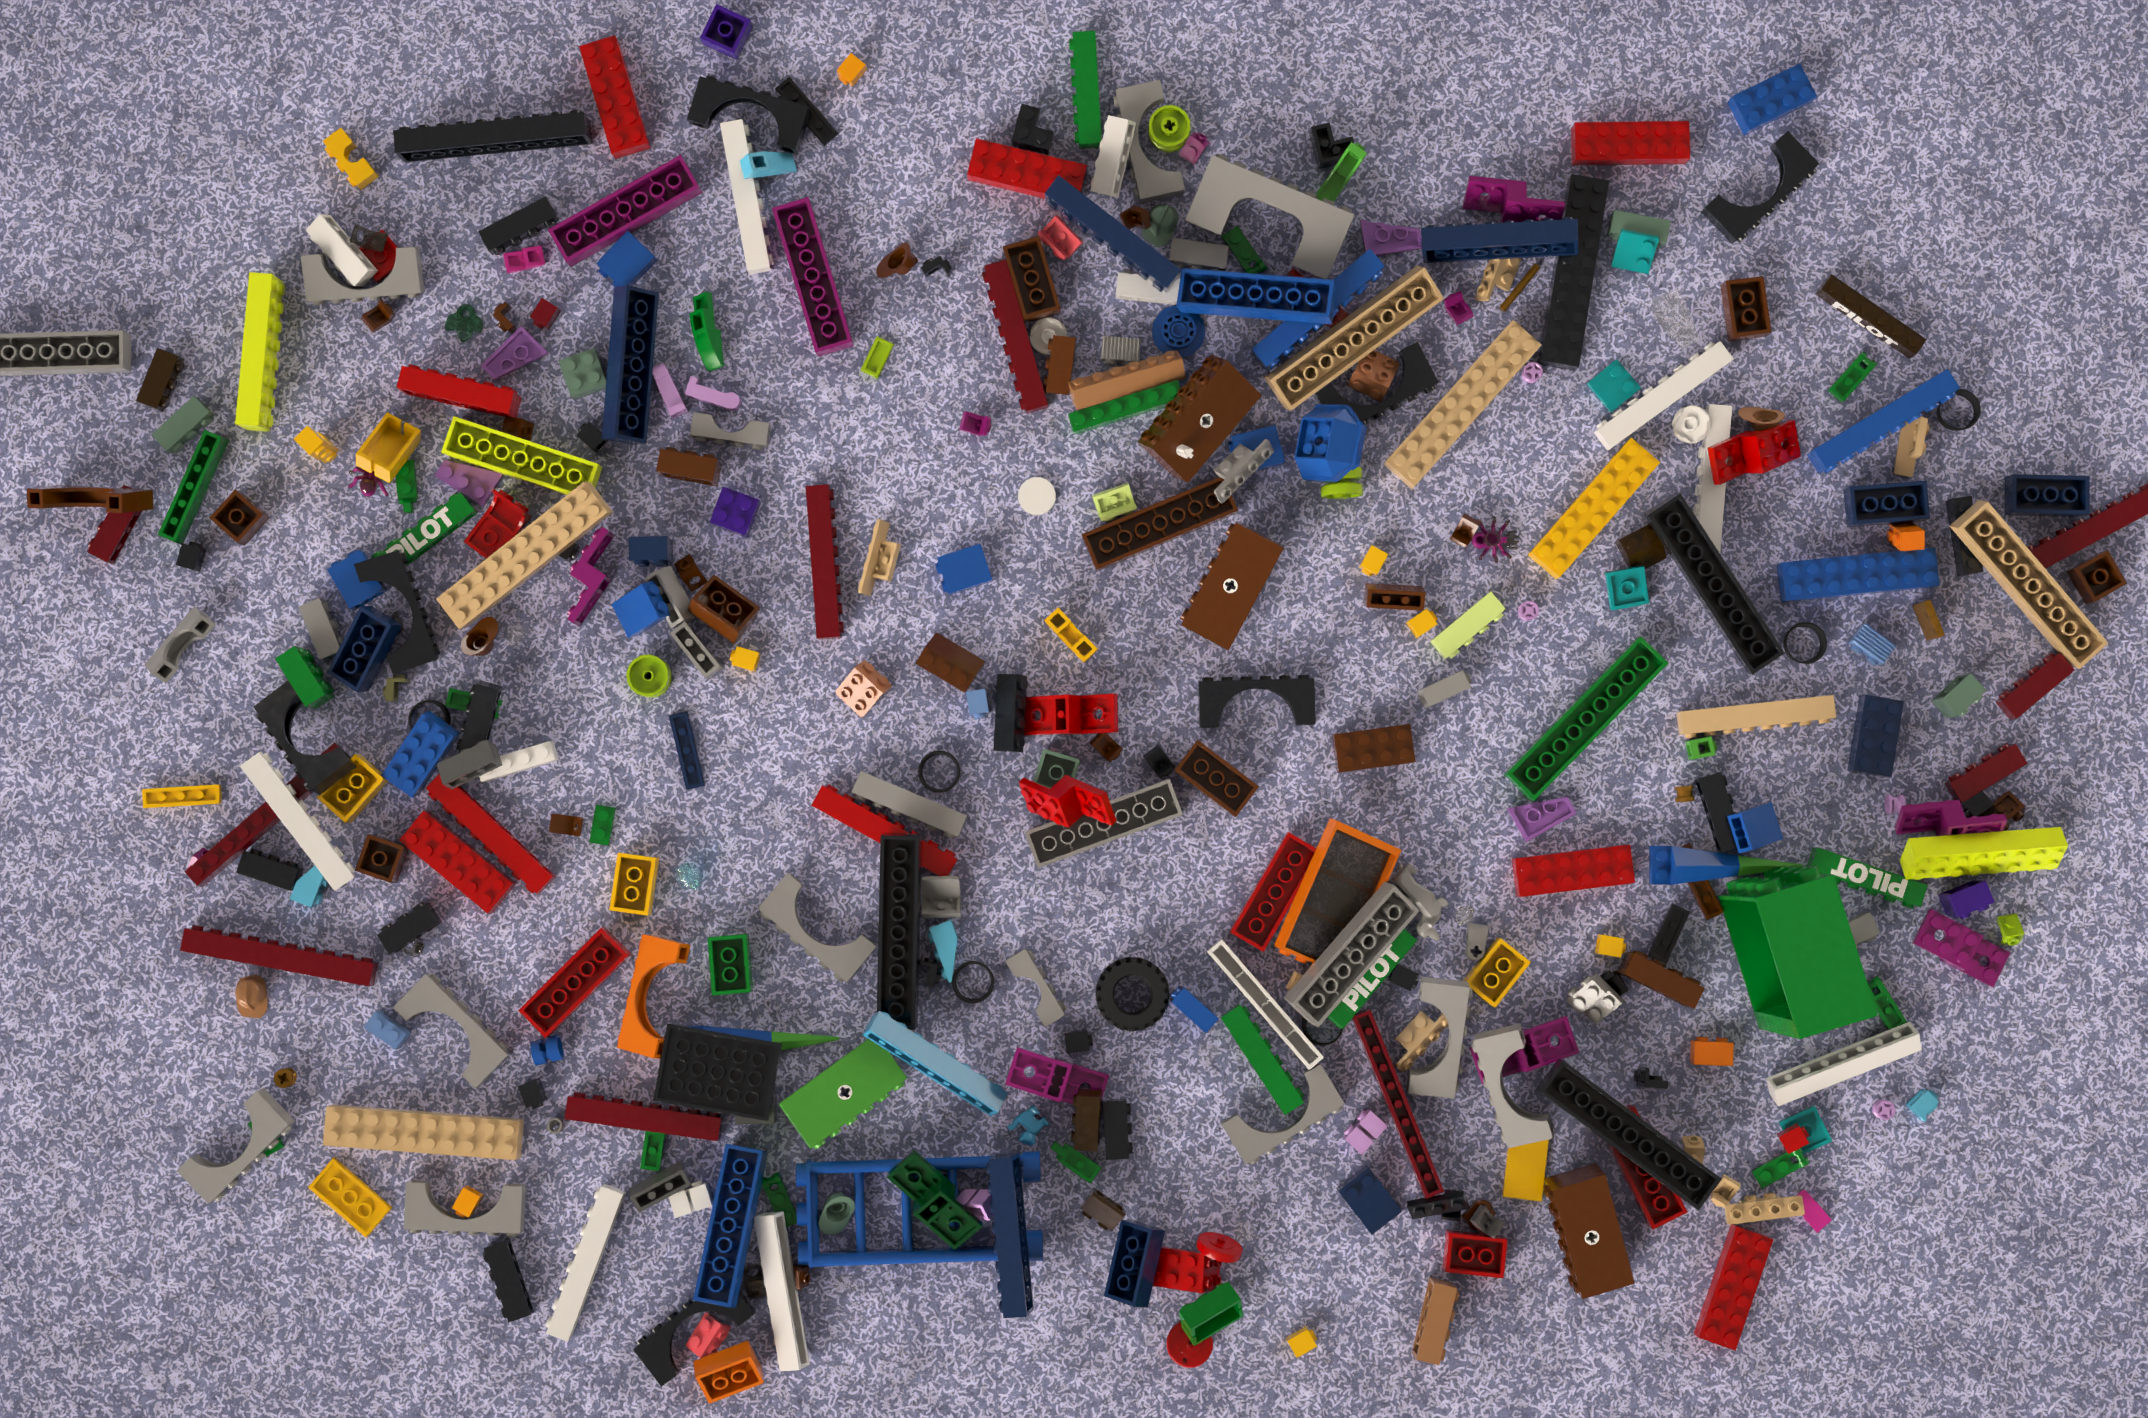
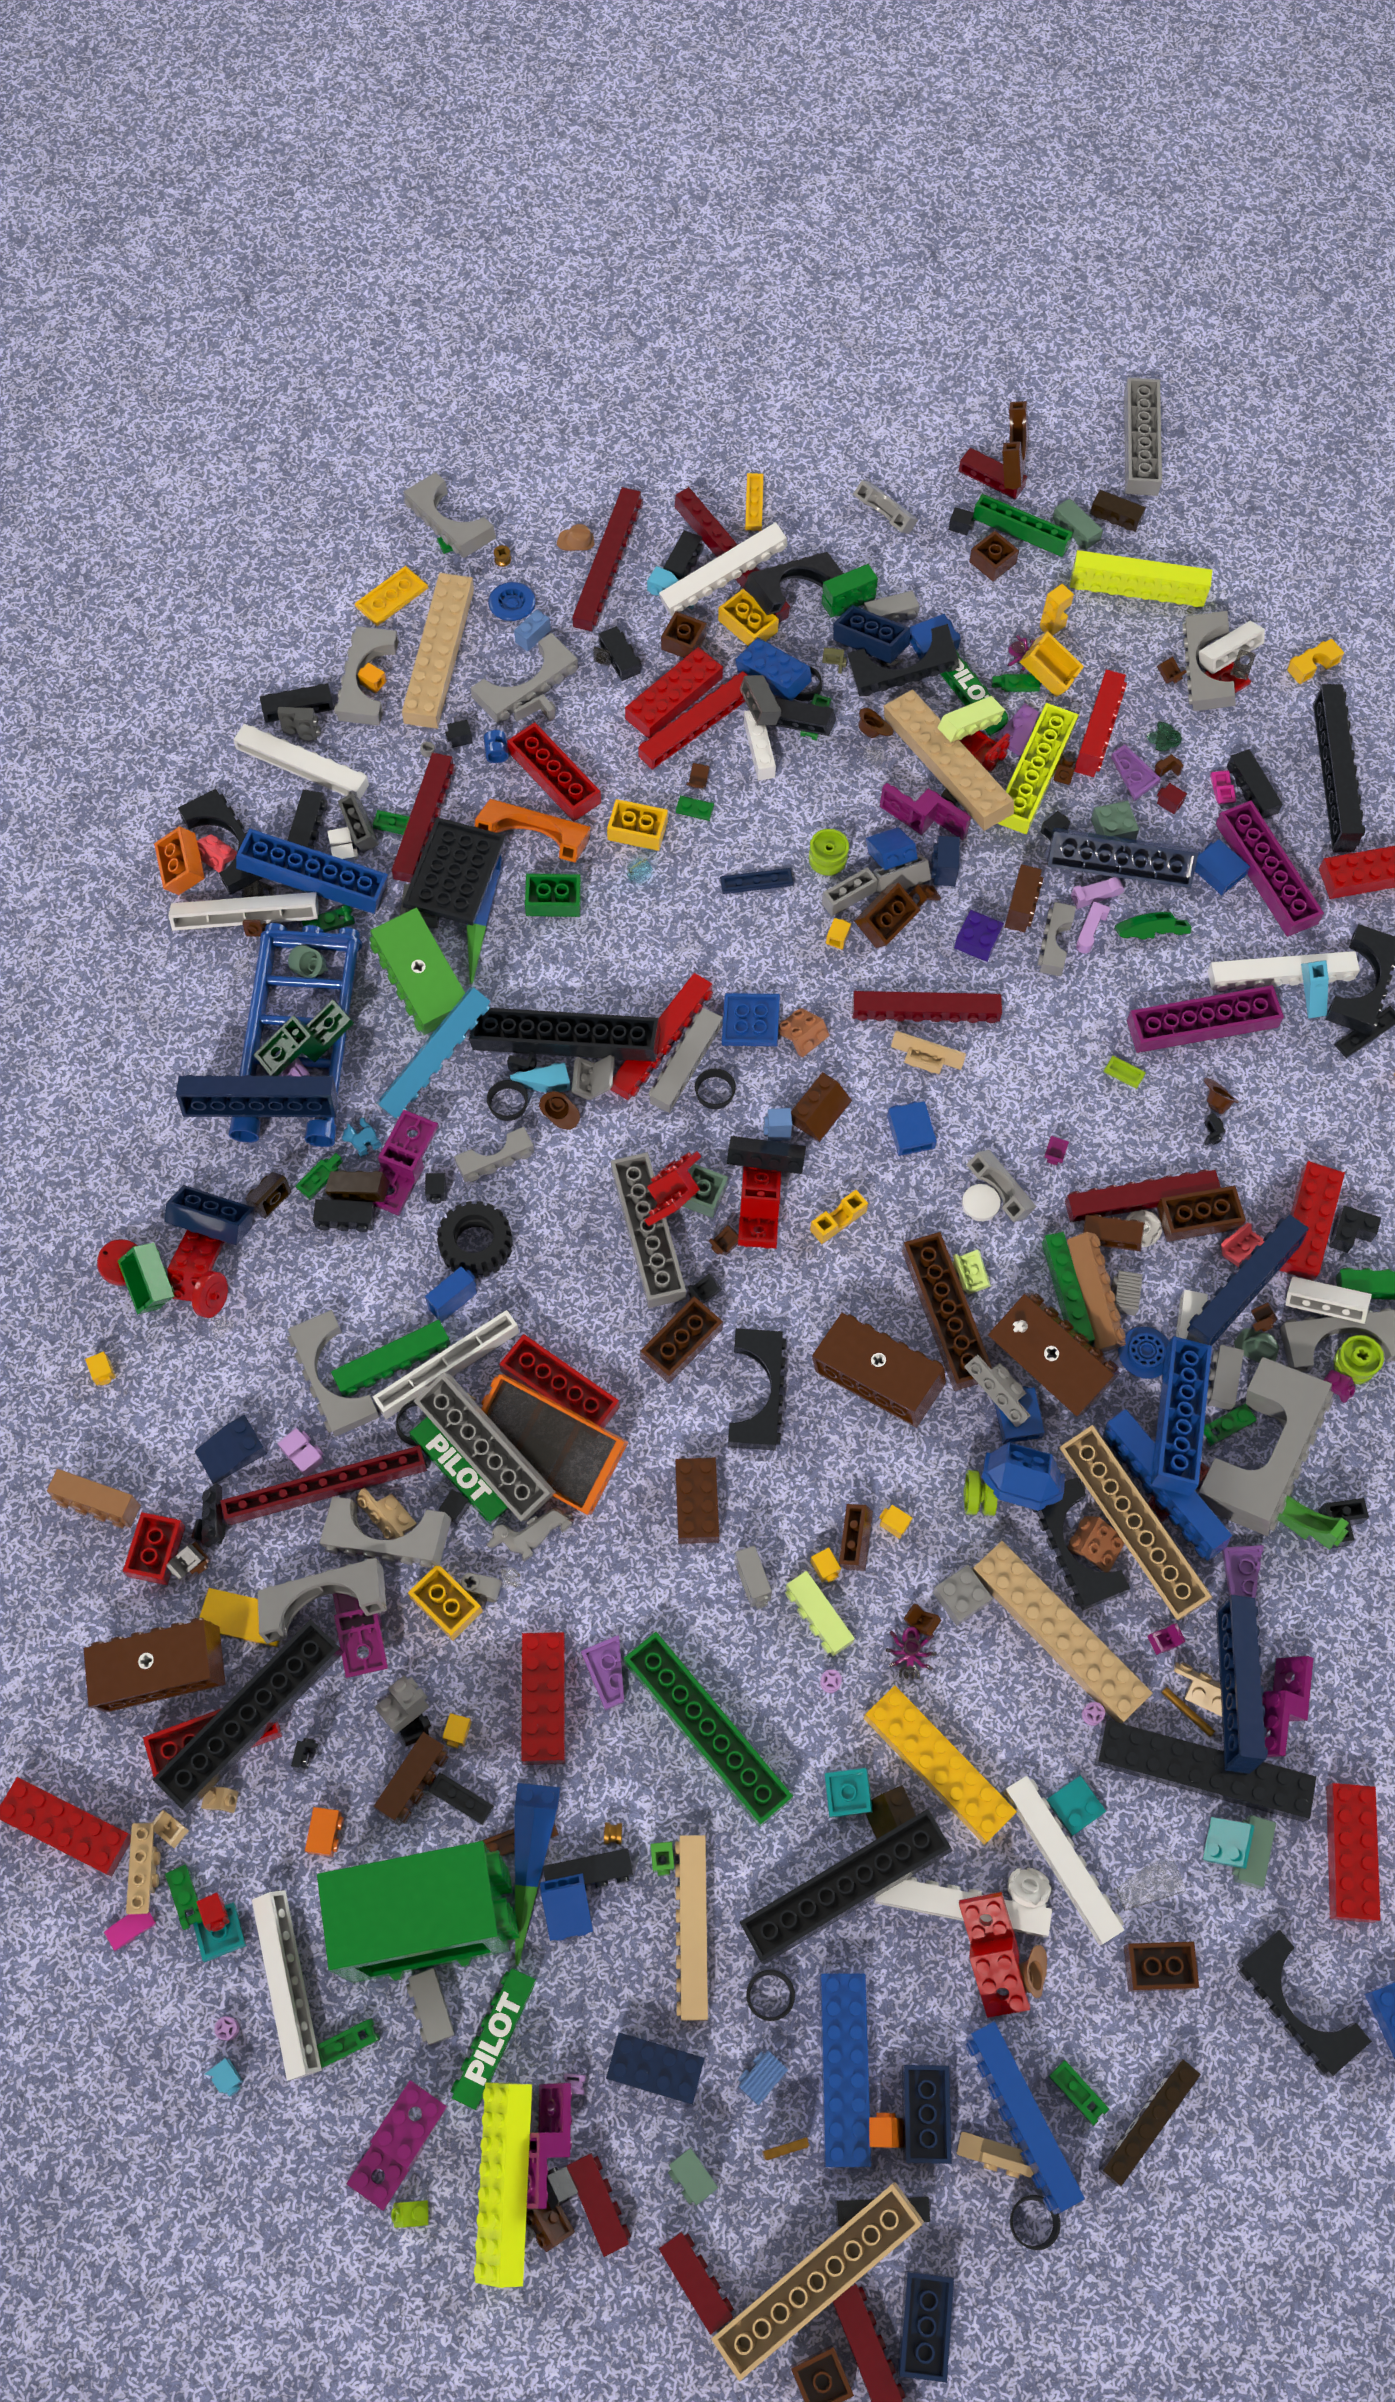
camera: 90 degrees right, 20 degrees down
light grey arch [758,873,877,982] -> none
dark purple brick [1938,880,1994,919] -> none
none -> dark grey plate [277,707,321,741]
none -> black brick [287,789,328,850]
none -> blue wheel [488,582,536,621]
none -> light grey bracket [514,694,556,722]
none -> reddish brown piece [539,1091,580,1130]
none -> blue plate [722,993,780,1047]
none -> light grey brick [932,1565,993,1626]
none -> yellowish green brick [937,696,1005,742]
none -> light grey arch [966,1150,1037,1222]

